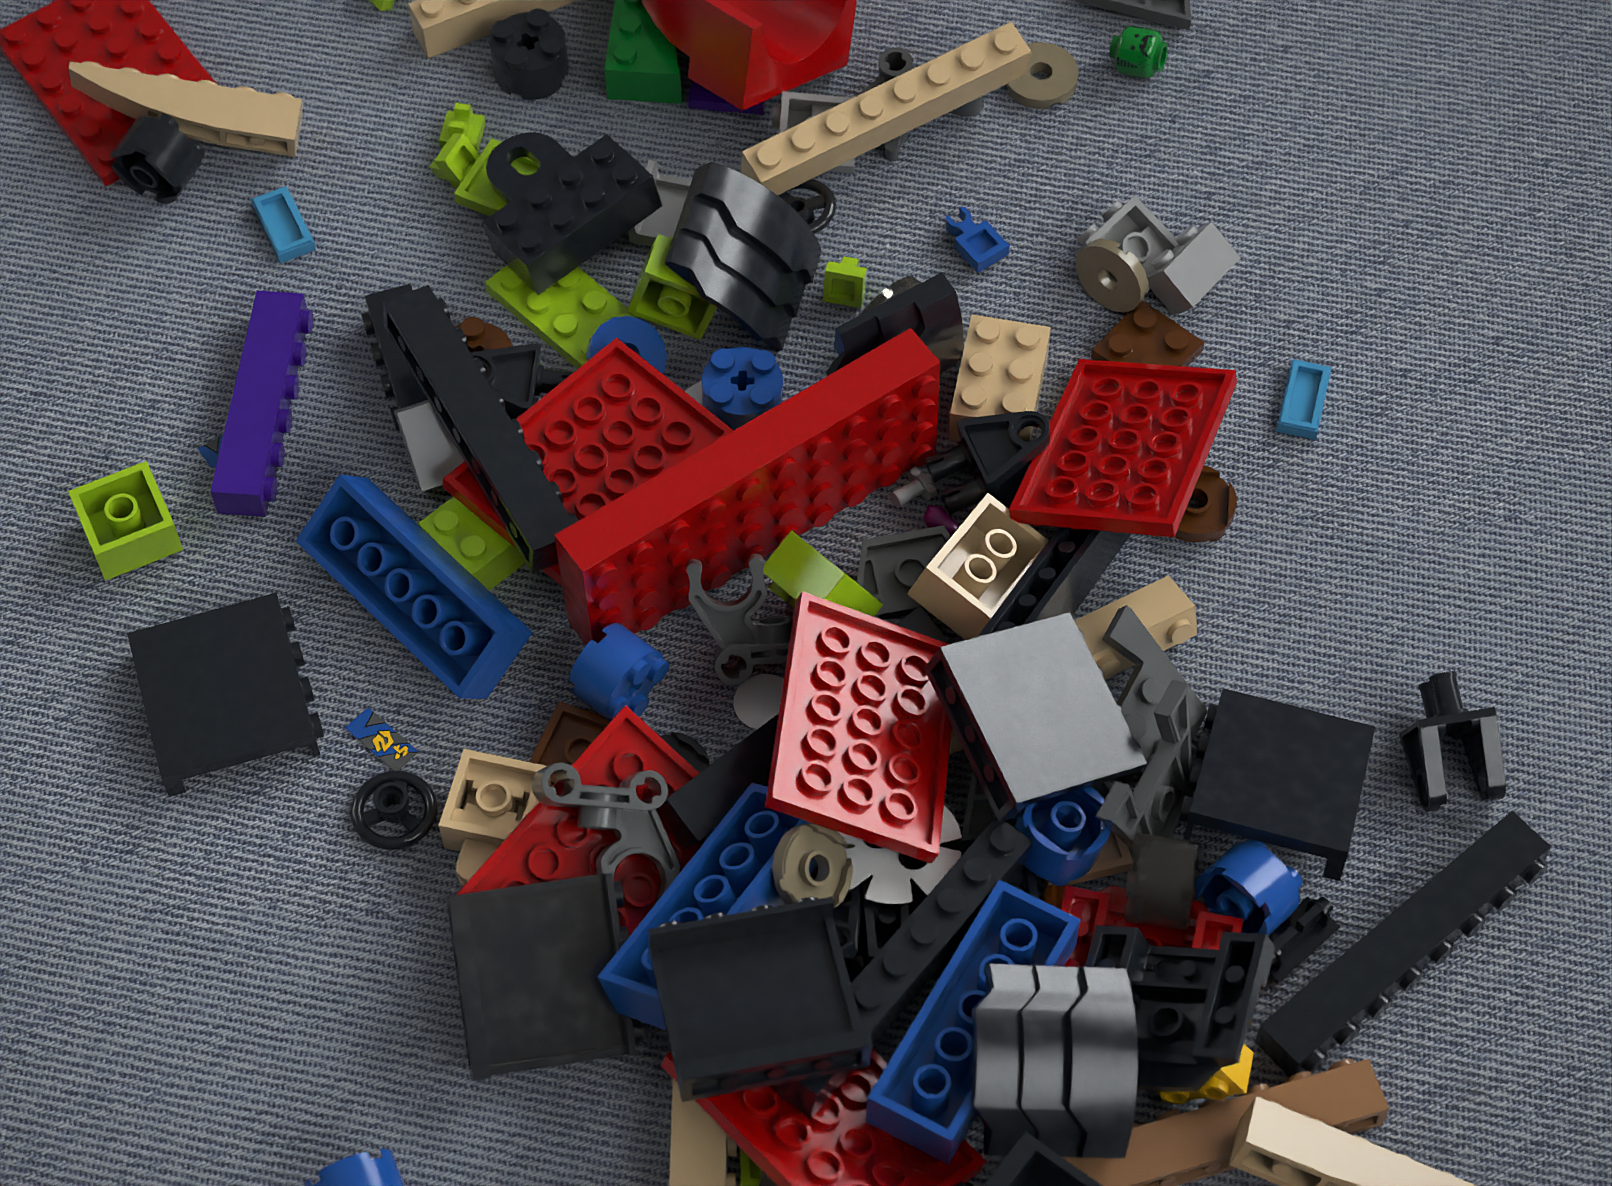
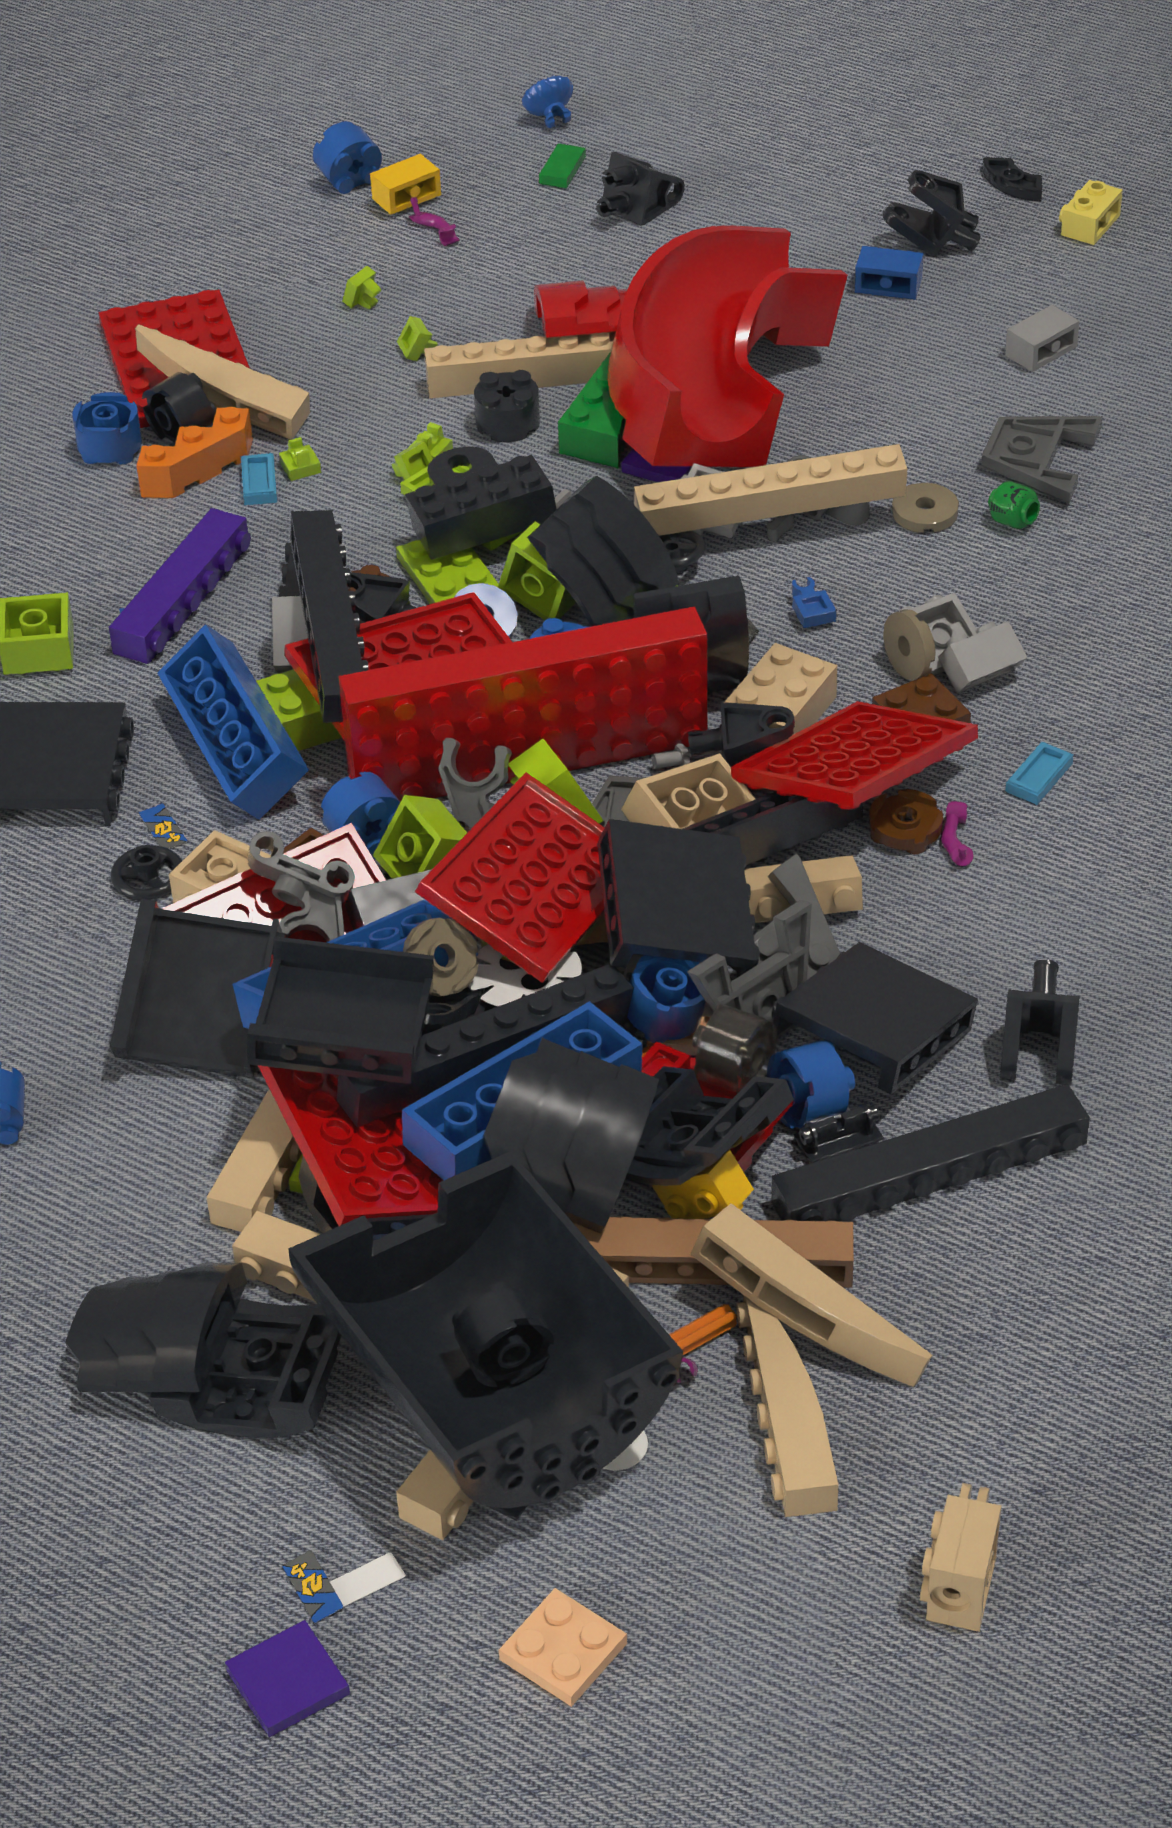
camera: 20 degrees right, 15 degrees down
none -> blue brick [72,392,142,464]
none -> orange brick [137,407,253,498]
none -> lime tile [279,437,321,481]
none -> lime brick [373,795,467,879]
none -> magenta piece [941,801,974,866]

